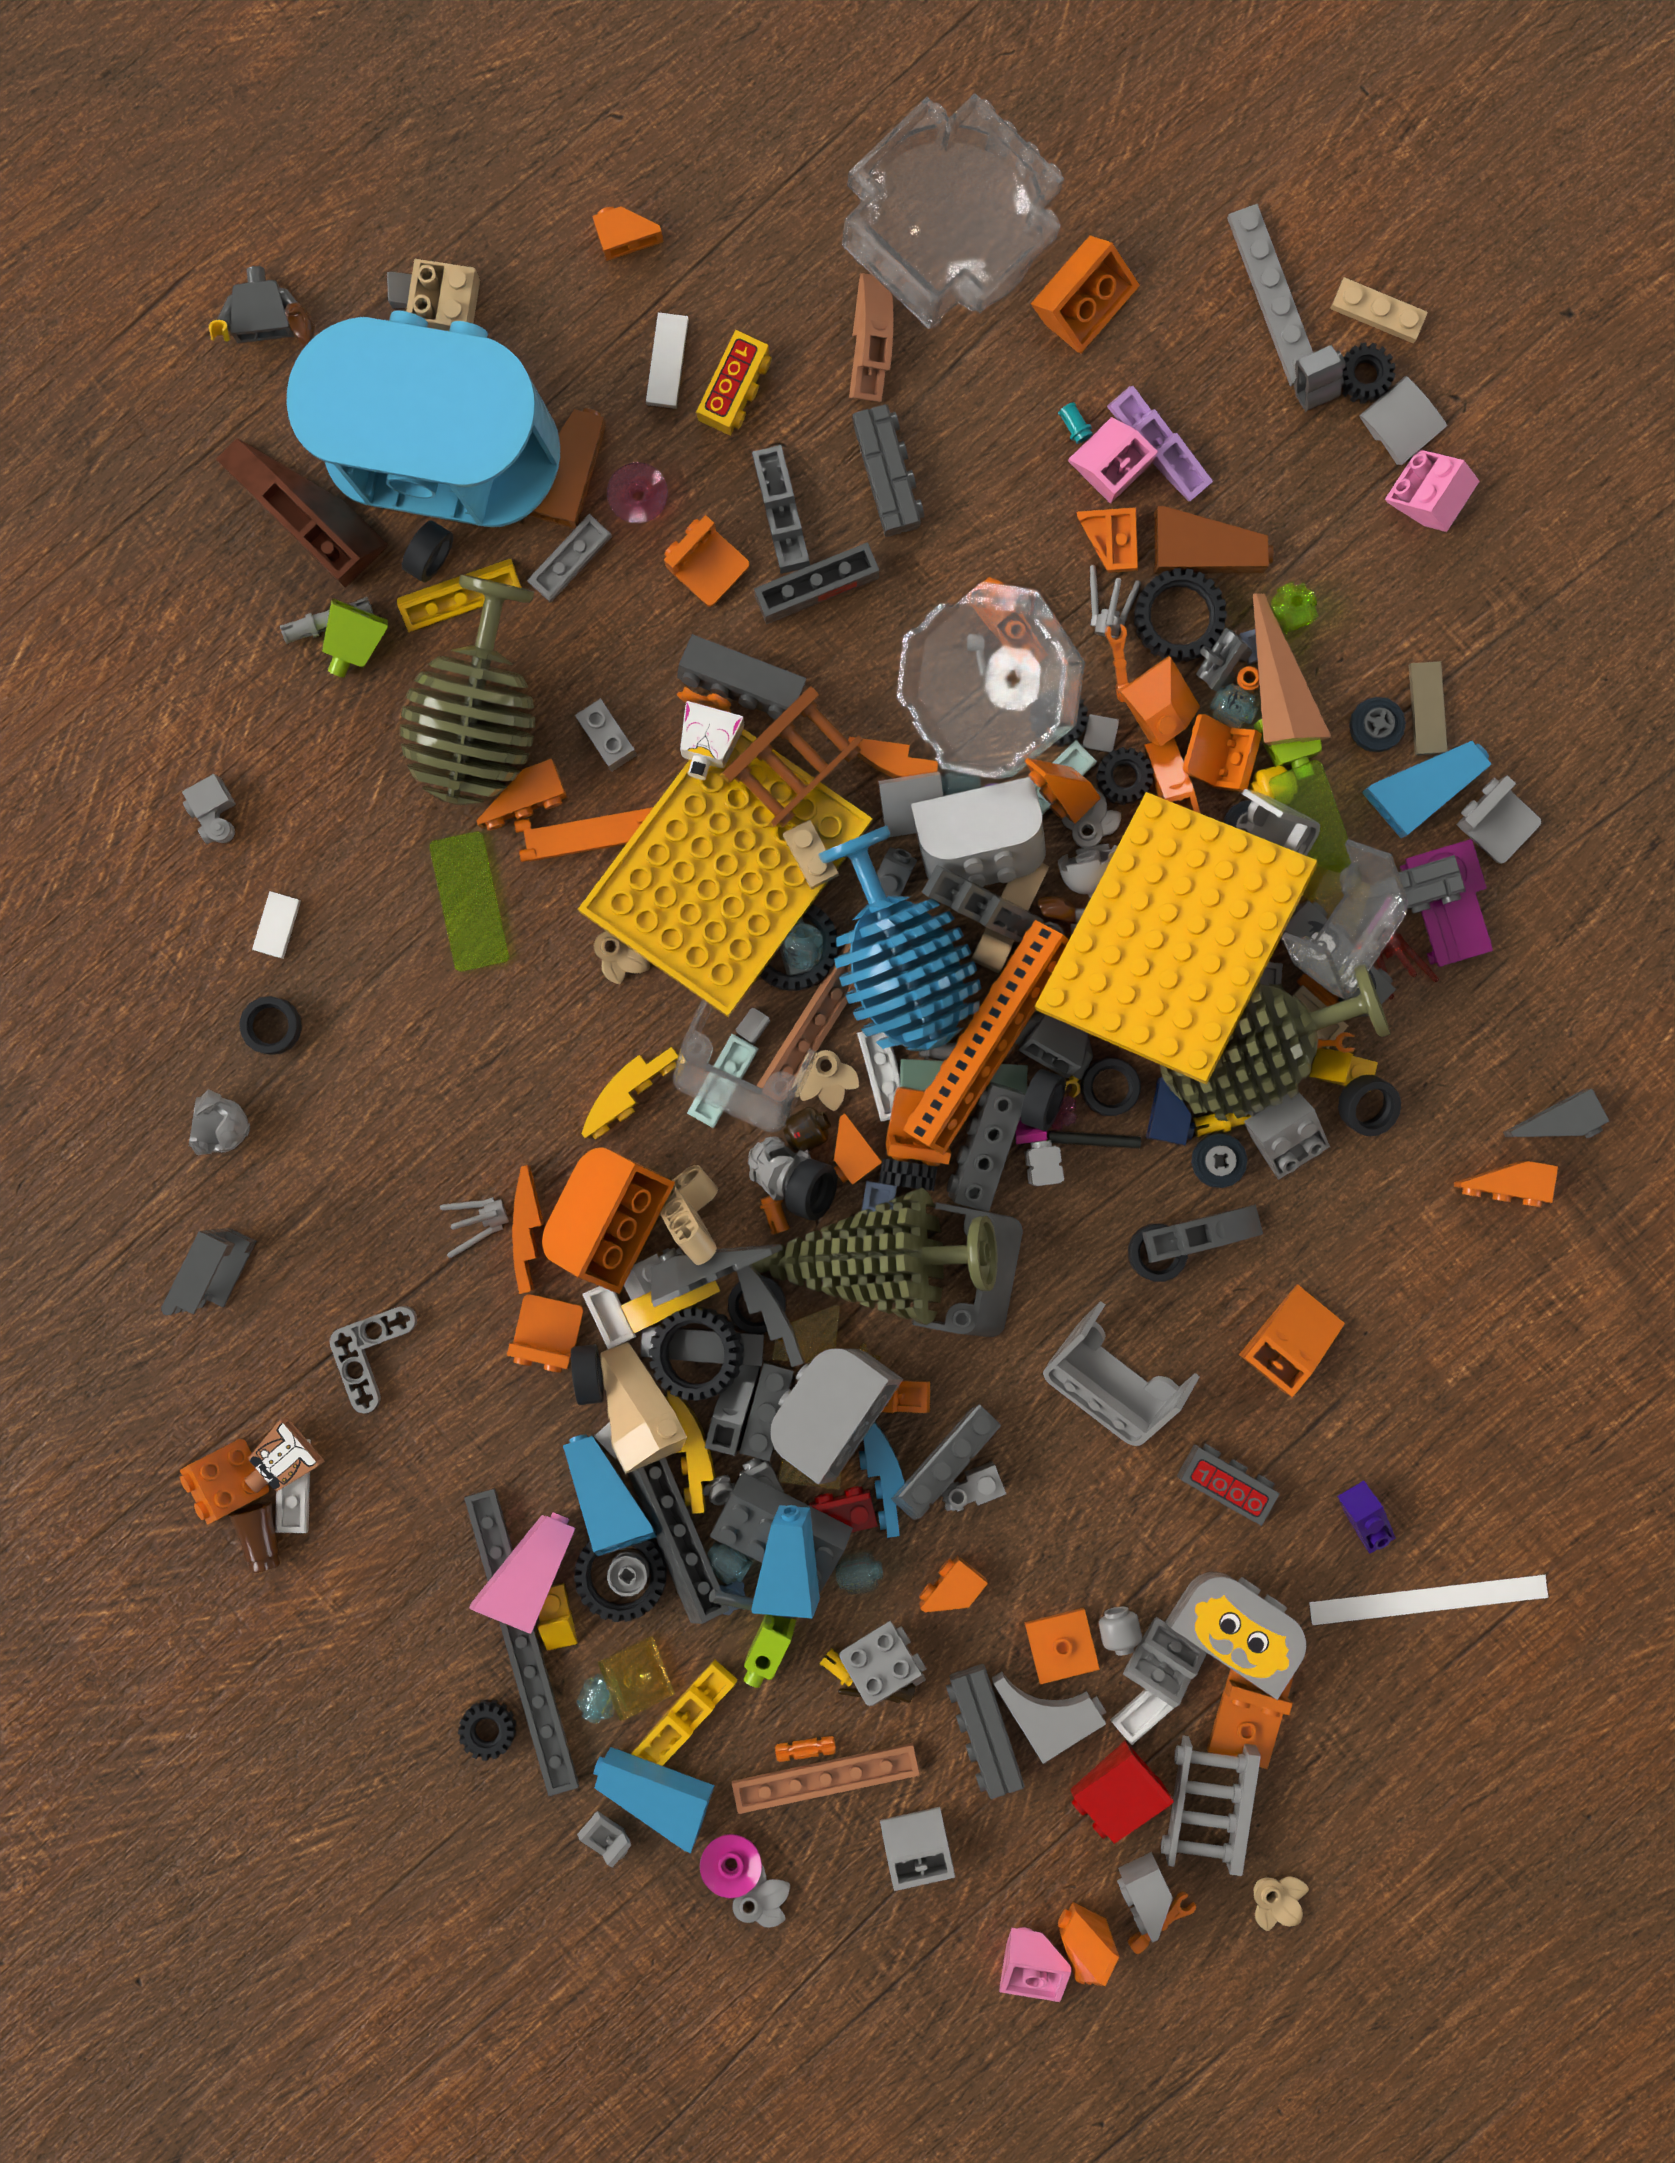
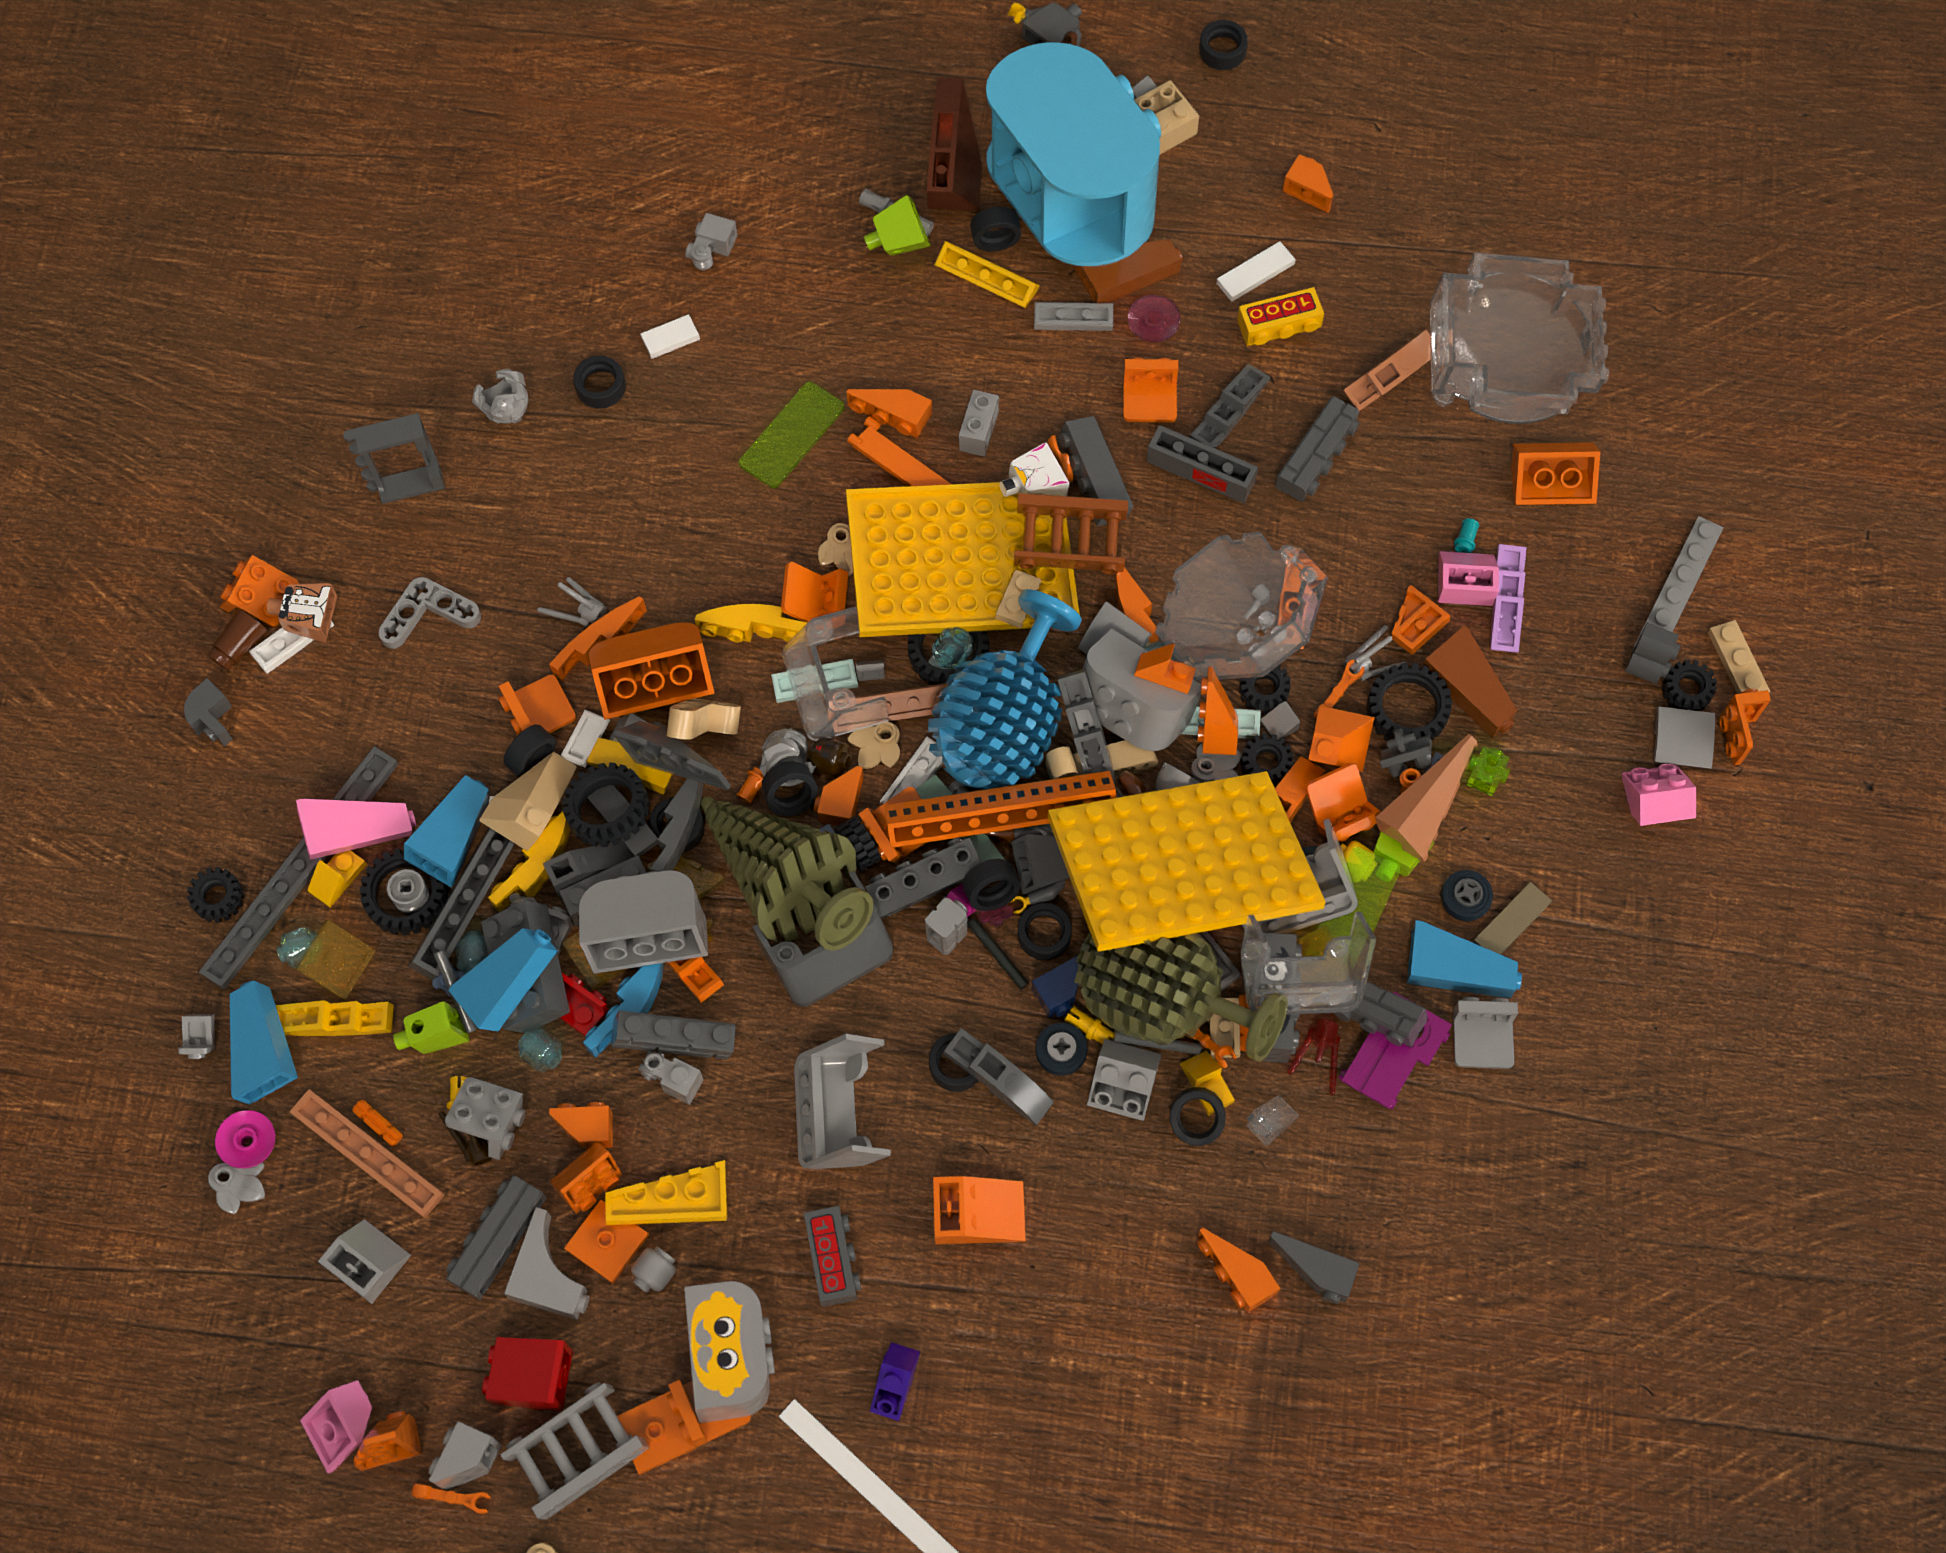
camera: 50 degrees right, 20 degrees down
olive plant [400,574,535,805] -> none
dark grey bracket [877,847,917,896] -> none
white tile [1110,1689,1174,1745] -> none
light grey slope [1123,1617,1207,1708] -> none
clear light blue head [1210,684,1258,729] -> none
none -> dark grey brick [184,678,233,747]
none -> orange slope [550,1142,622,1214]
none -> yellow wing [605,1160,727,1225]
none -> orange bracket [781,562,848,630]
none -> orange slope [1134,644,1196,694]
none -> black tyre [1199,20,1248,70]
none -> clear slope [1247,1095,1299,1146]
none -> orange bracket [1719,689,1771,765]

